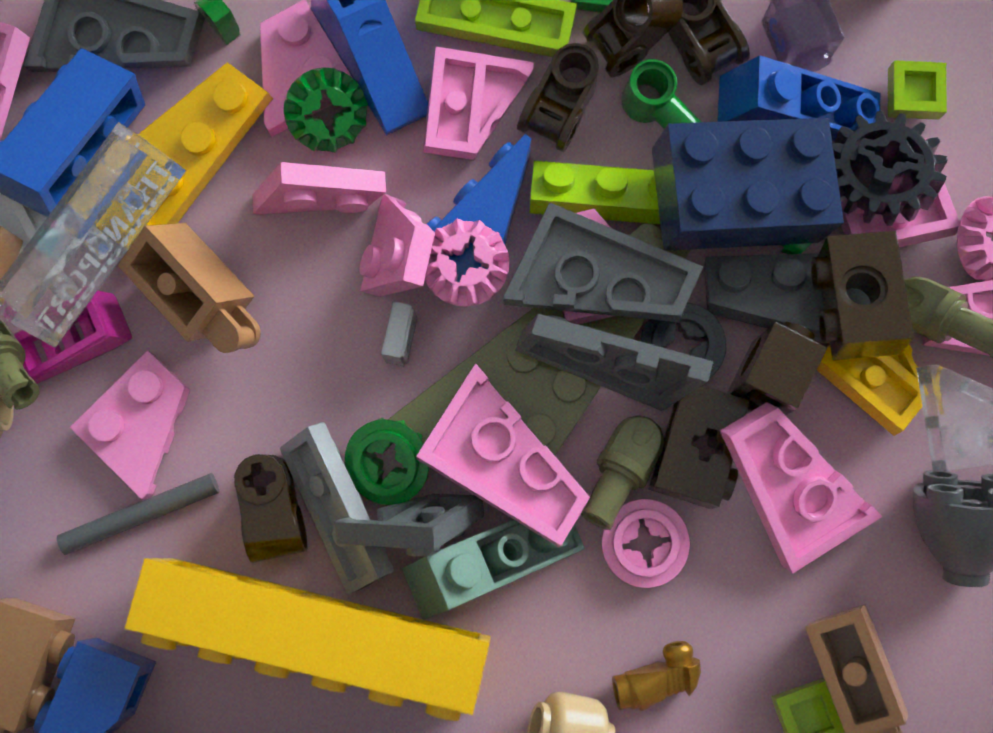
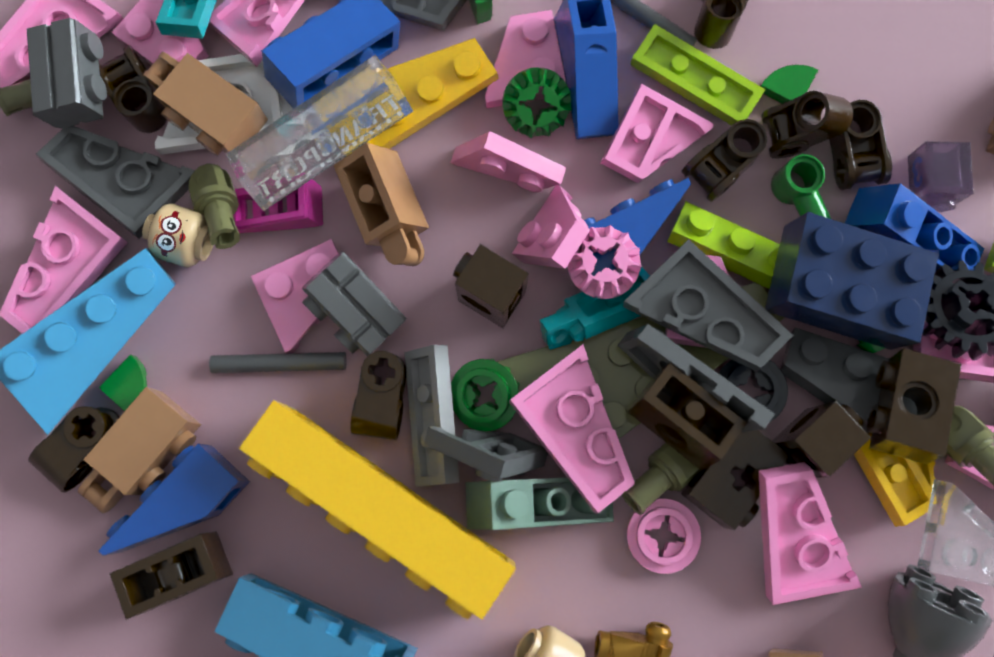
camera: 20 degrees right, 0 degrees up
light grey tile [381,301,417,367] -> none
none -> dark grey brick [302,251,407,356]
none -> dark brown brick [453,244,529,328]
none -> teal hinge [539,267,650,350]
none -> dark brown brick [627,362,747,471]

